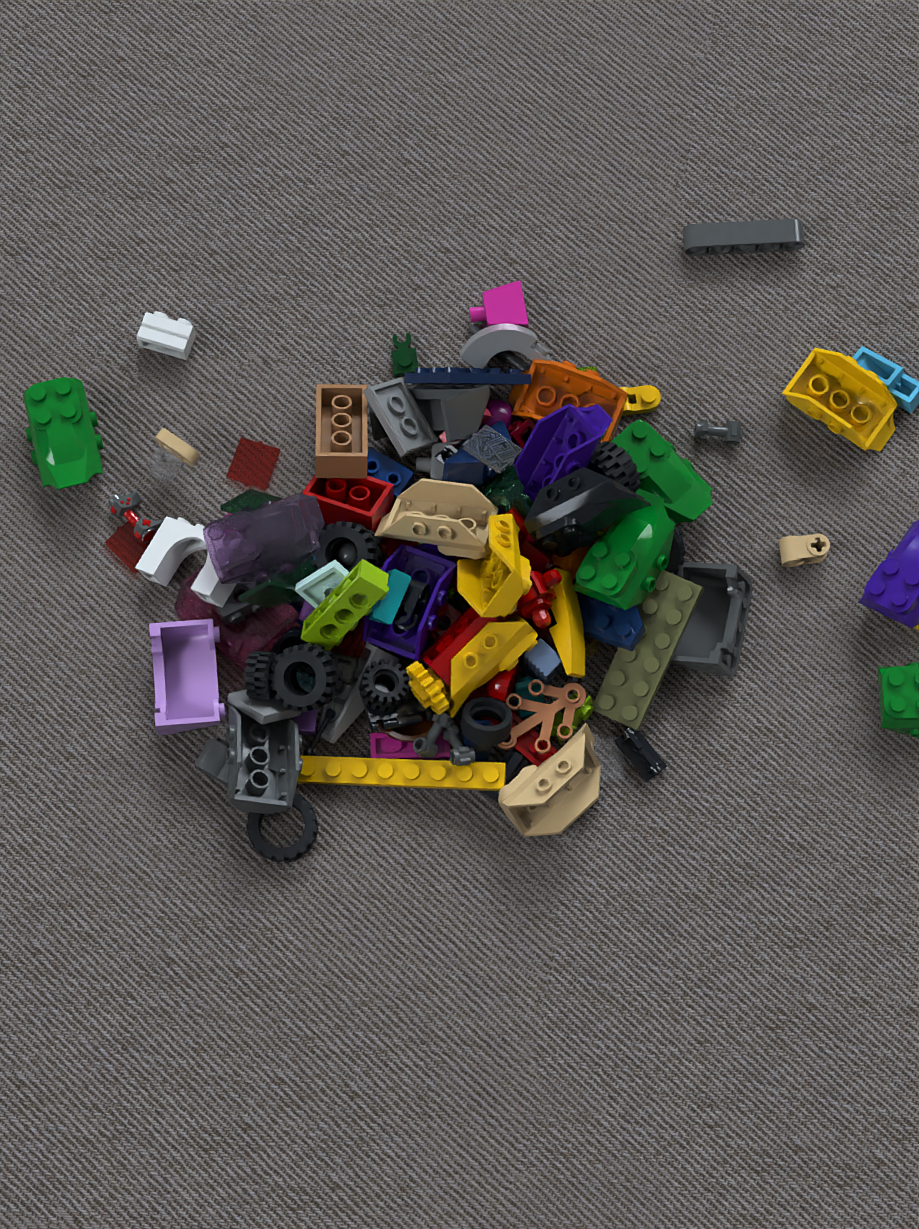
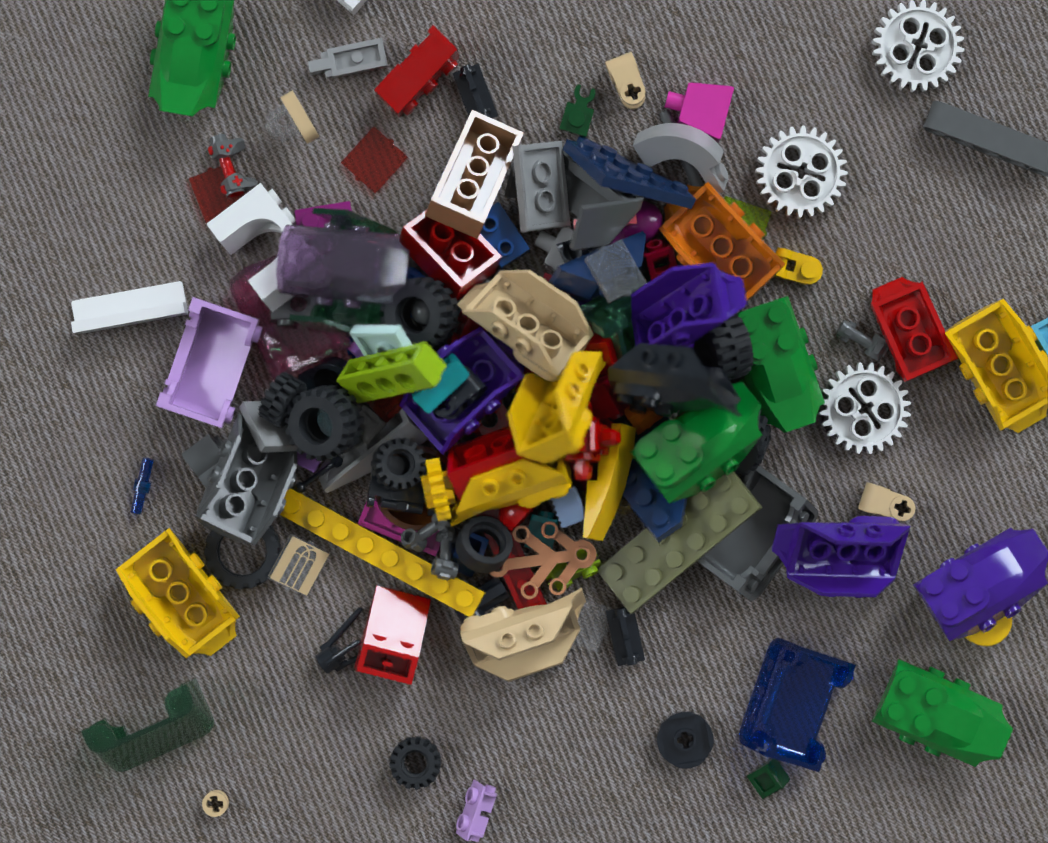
camera: 25 degrees right, 15 degrees up
none -> white panel [71,281,188,334]
none -> clear green windscreen [81,678,214,772]
none -> yellow slope [116,527,240,658]
none -> clear blue bar [130,457,154,515]
none -> tan bush [202,790,229,817]
none -> piece [267,534,330,597]
none -> light grey hinge [308,38,388,78]
none -> black plant [315,607,363,674]
none -> slope [354,585,431,685]
none -> red wedge [374,25,459,118]
none -> black tyre [390,736,441,790]
none -> black hinge [452,63,498,118]
none -> lavender hinge [456,779,497,842]
none -> tan piece [605,52,646,109]
none -> black plate [657,711,714,769]
none -> clear blue windscreen [739,638,856,772]
none -> dark green slope [747,757,790,799]
none -> white gear [755,126,848,218]
none -> dark purple slope [772,516,911,598]
none -> white gear [818,363,911,454]
none -> red slope [870,277,958,382]
none -> white gear [871,0,964,92]

